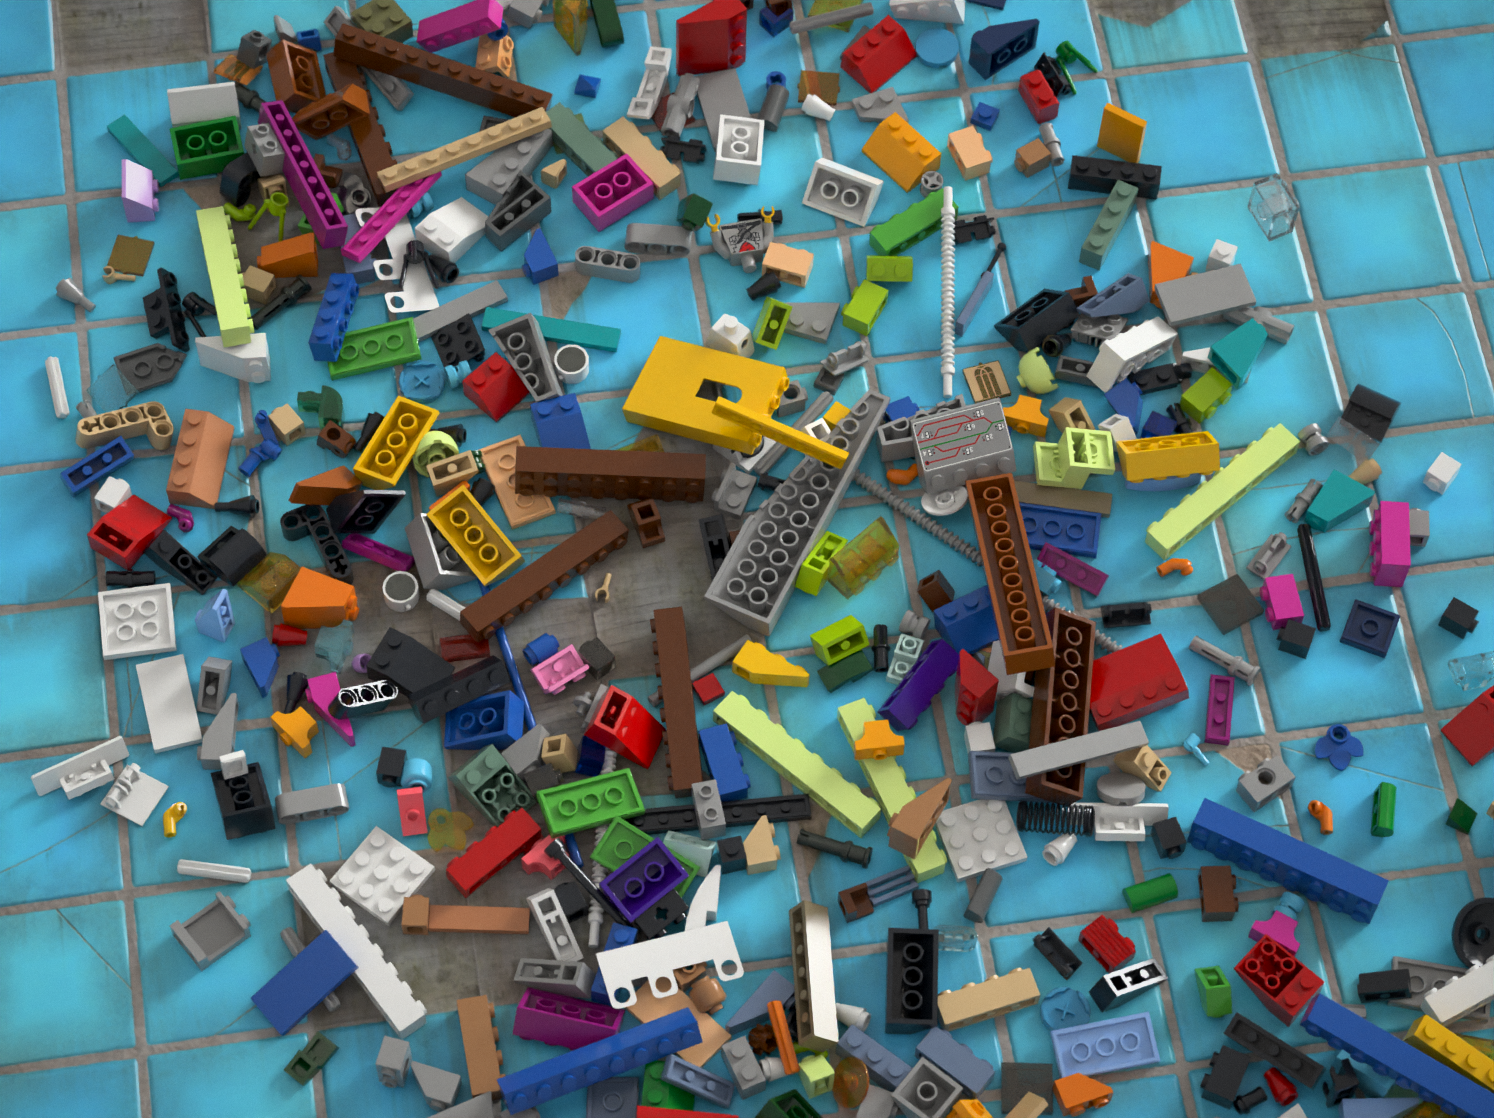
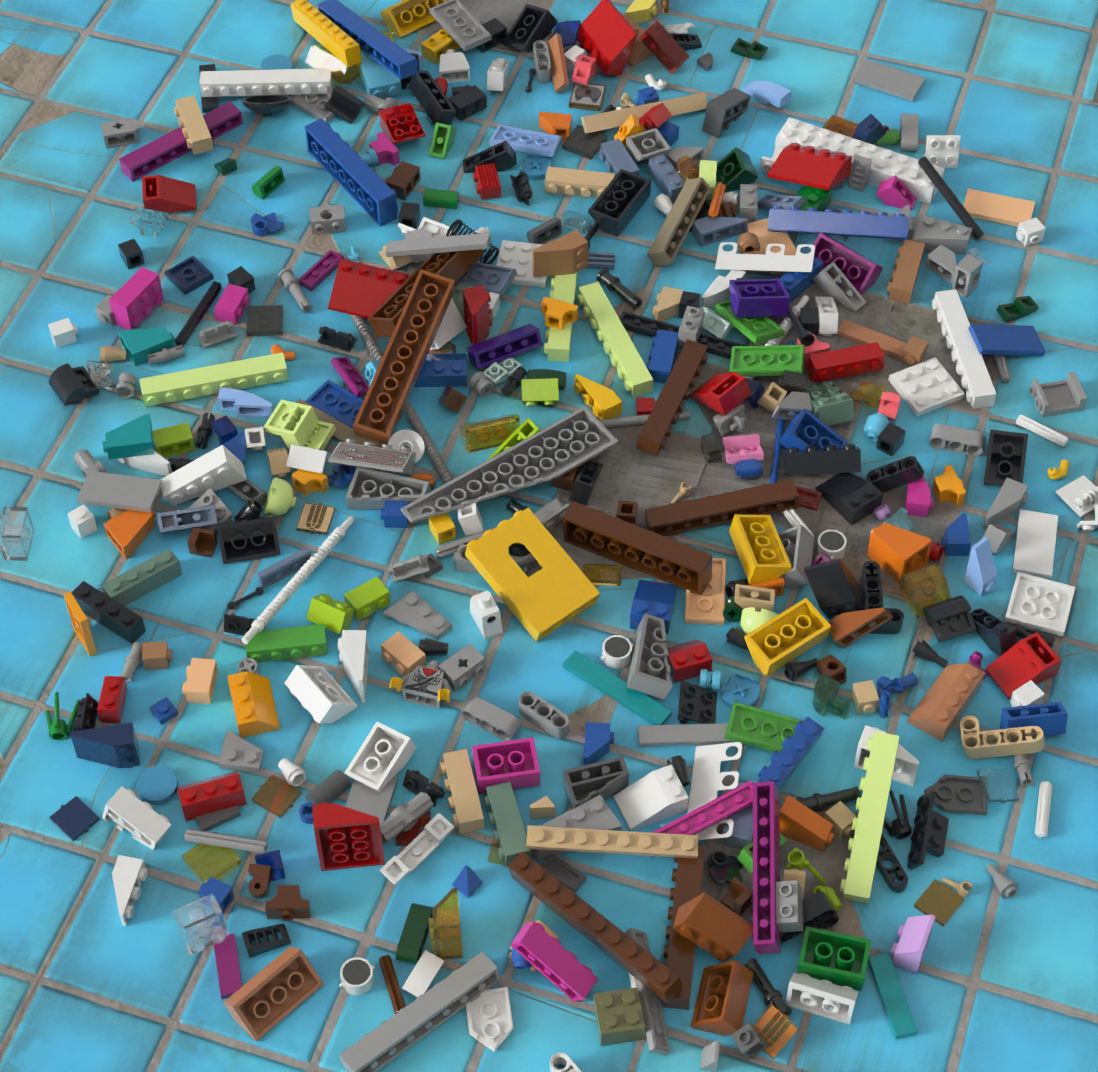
camera: 150 degrees left, 10 degrees down
white tile [219,750,248,780] -> none
black cone [283,672,308,714] -> none
blue slope [296,29,322,51] -> none
black plant [399,240,439,289] -> none
dark green slope [676,193,713,231] -> none
yellow tile [711,396,849,469] -> none
black axle [737,209,783,224] -> none
lime brick [752,296,793,350] -> none
reddish brown panel [837,883,874,923] -> none
yellow slope [1116,431,1220,483] -> none
orange arm [1308,800,1333,835] -> none
none -> white panel [286,444,331,474]
none -> white slope [338,630,369,703]
none -> light grey brick [439,643,486,691]
none -> black beam [876,833,908,893]

